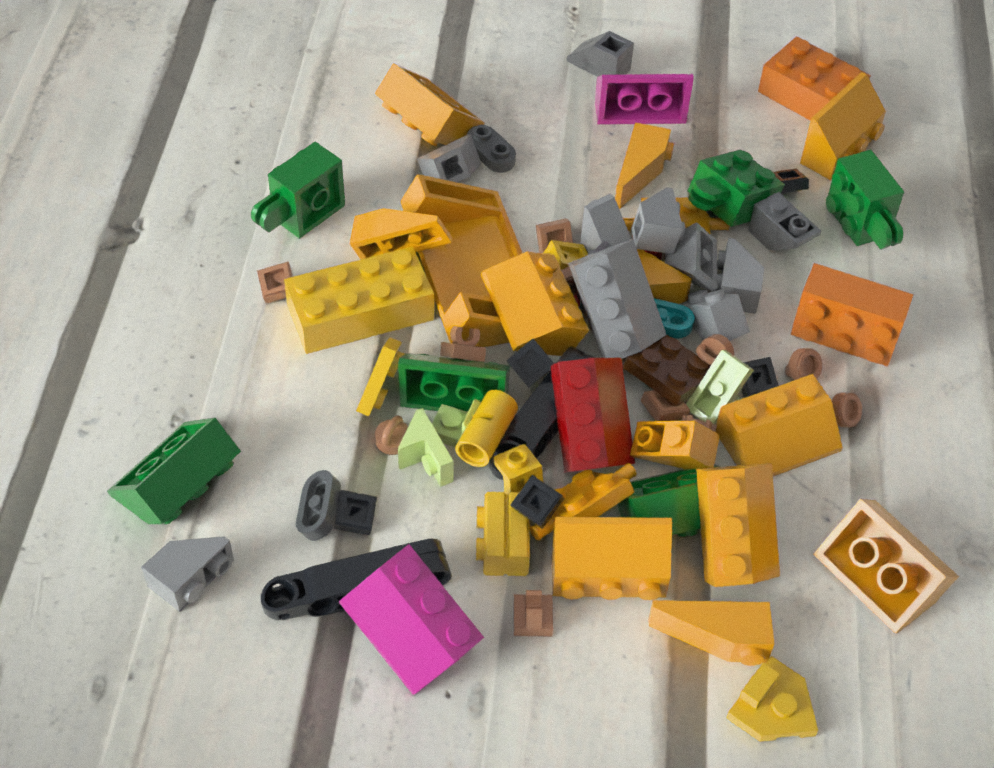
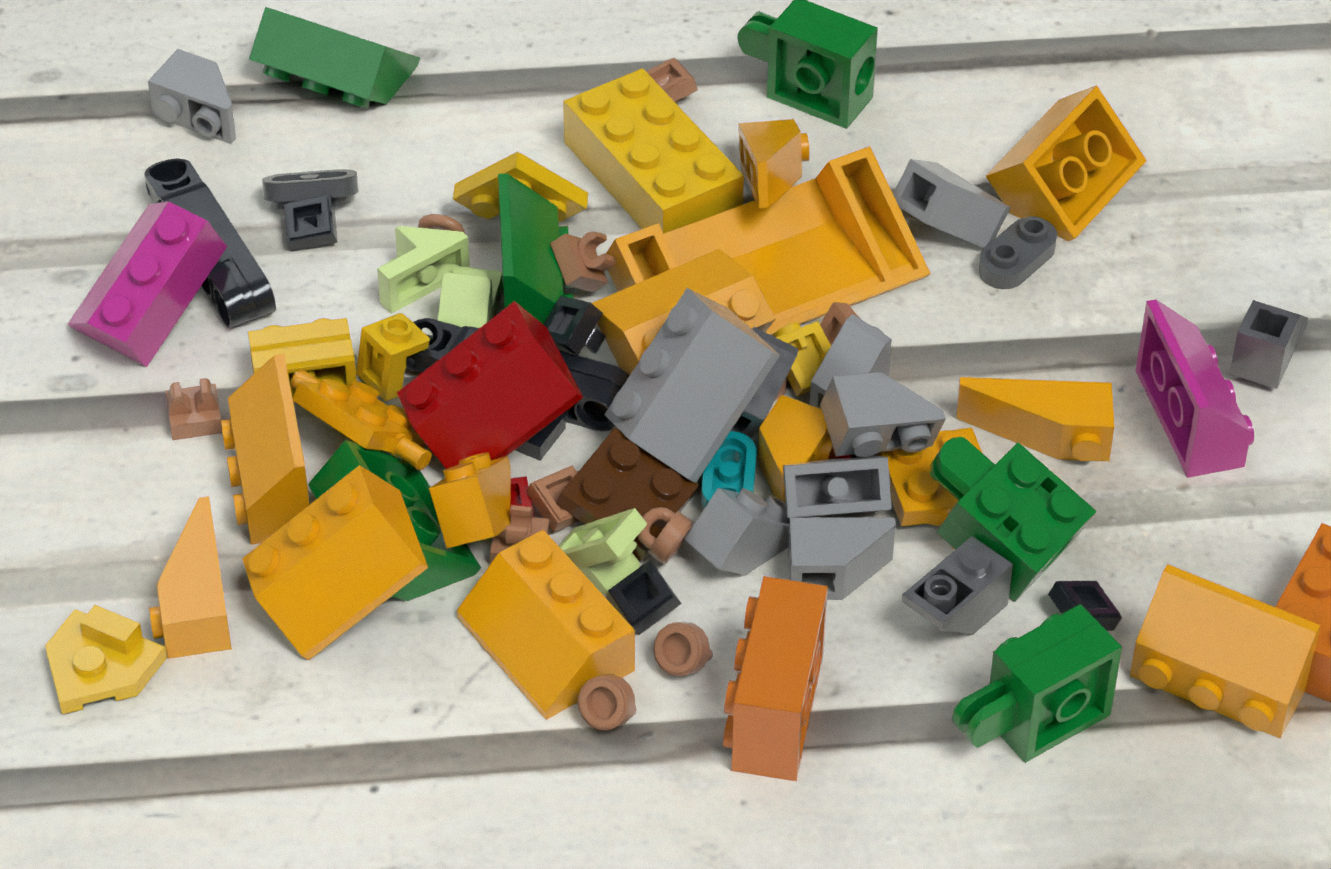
camera: 80 degrees right, 5 degrees down
yellow pin [455,390,518,467] -> none
black tile [510,475,564,529] -> none
light orange slope [813,499,959,634] -> none

